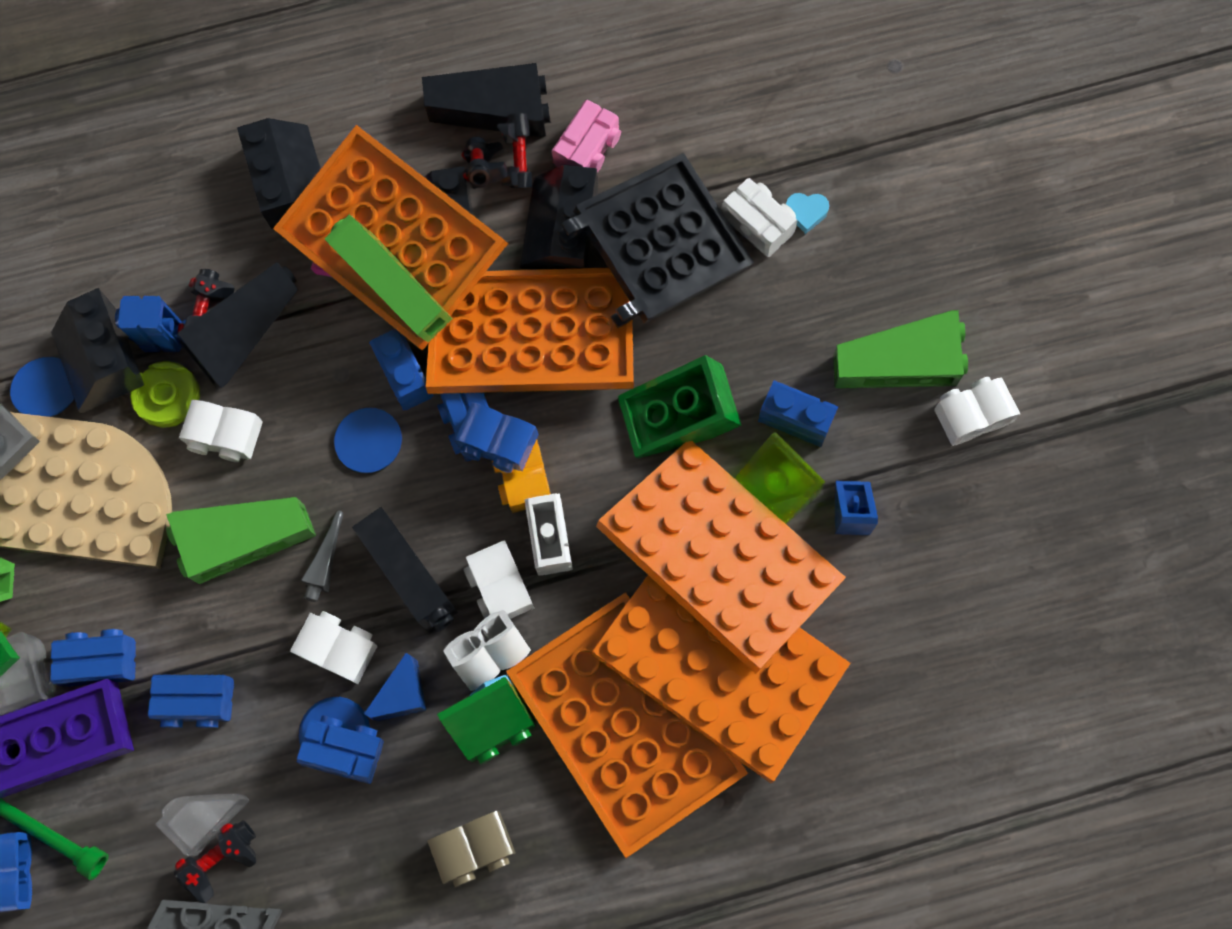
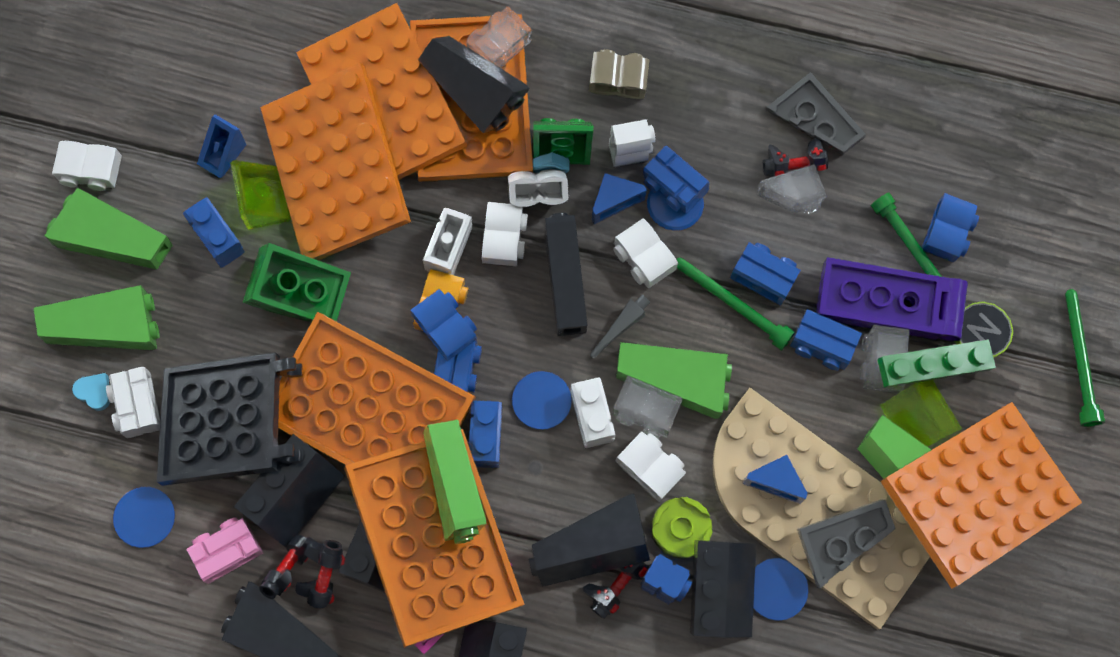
camera: 160 degrees left, 0 degrees up
none -> bright green slope [34,285,160,350]
none -> blue piece [113,487,175,548]
none -> black slope [418,36,530,133]
none -> clear brick [466,6,532,68]
none -> white brick [570,378,615,448]
none -> white brick [609,119,655,167]
none -> clear brick [612,376,683,438]
none -> green piece [676,257,795,351]
none -> blue slope [743,455,808,504]

